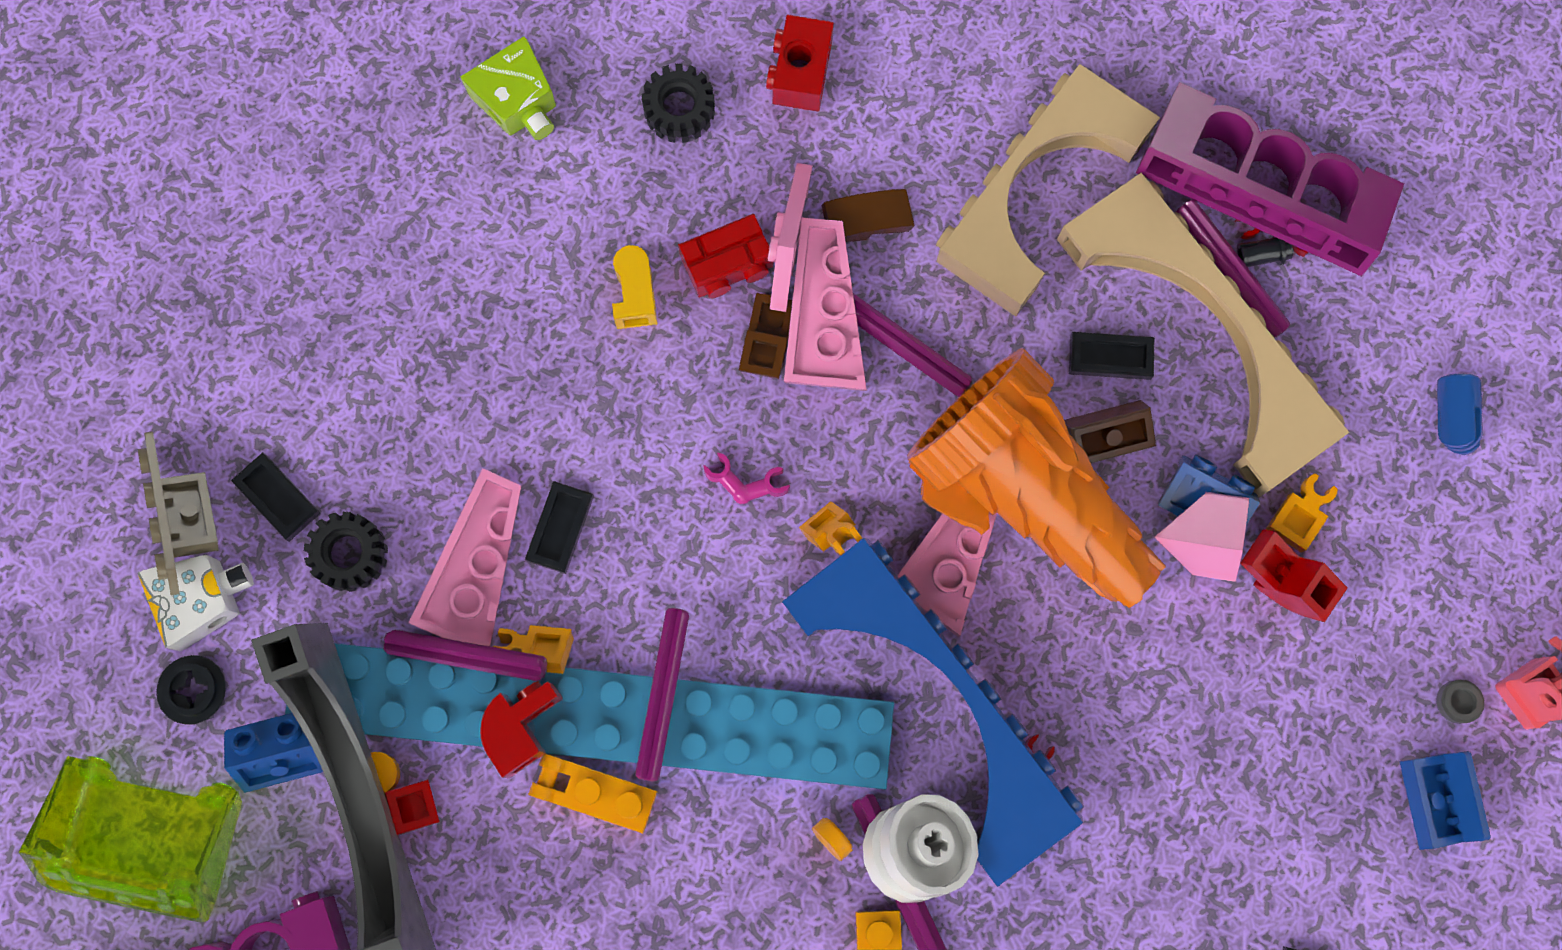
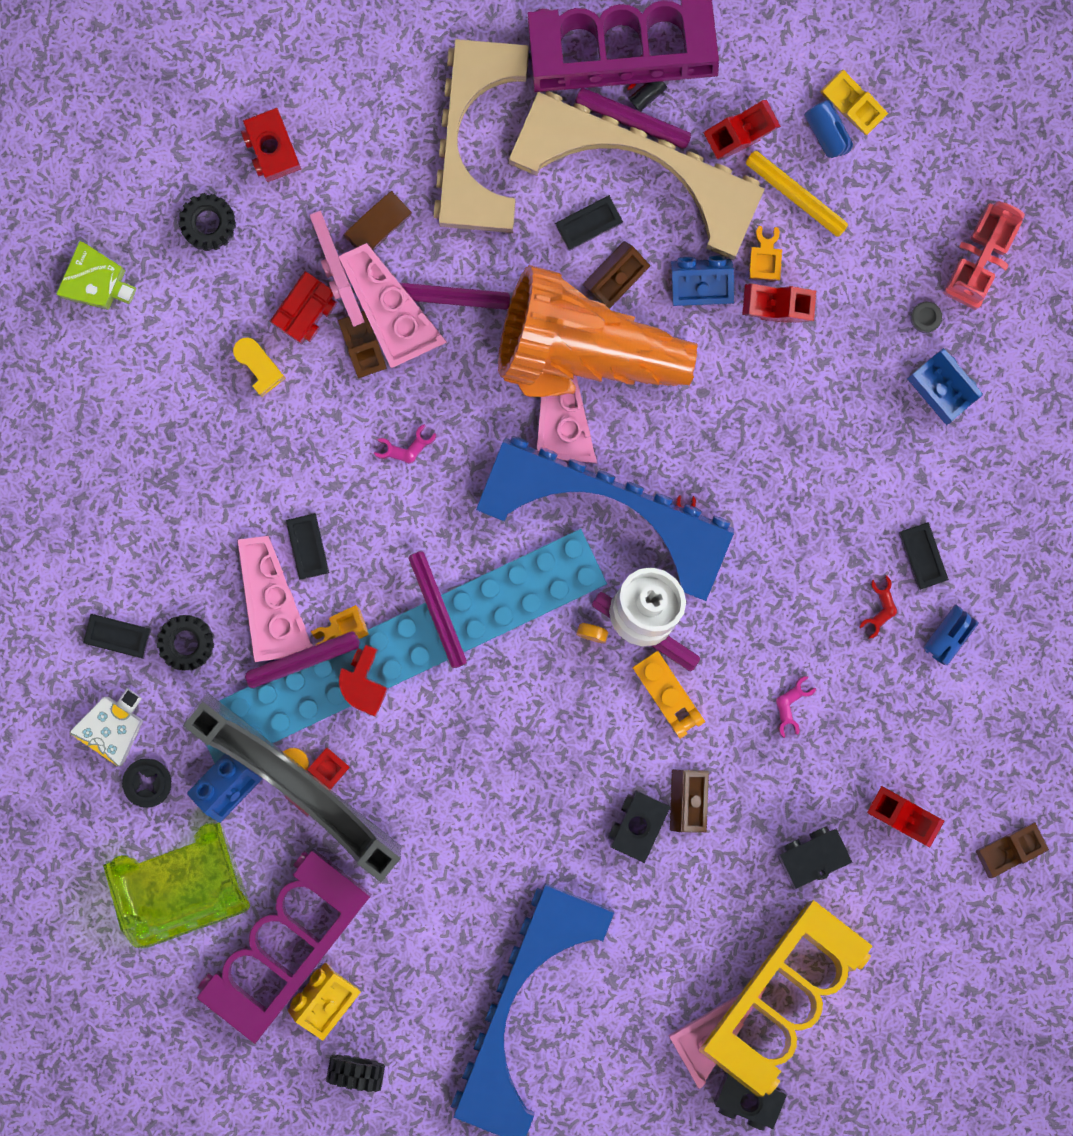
camera: 30 degrees left, 10 degrees up
dark tan bracket [137,432,219,595] -> none
light orange plate [528,754,658,834] -> none
light orange plate [799,501,862,556] -> none
bright pink slope [1154,492,1249,582] -> none
none -> red brick [703,99,781,159]
none -> yellow axle [746,151,848,237]
none -> yellow slope [819,70,888,135]

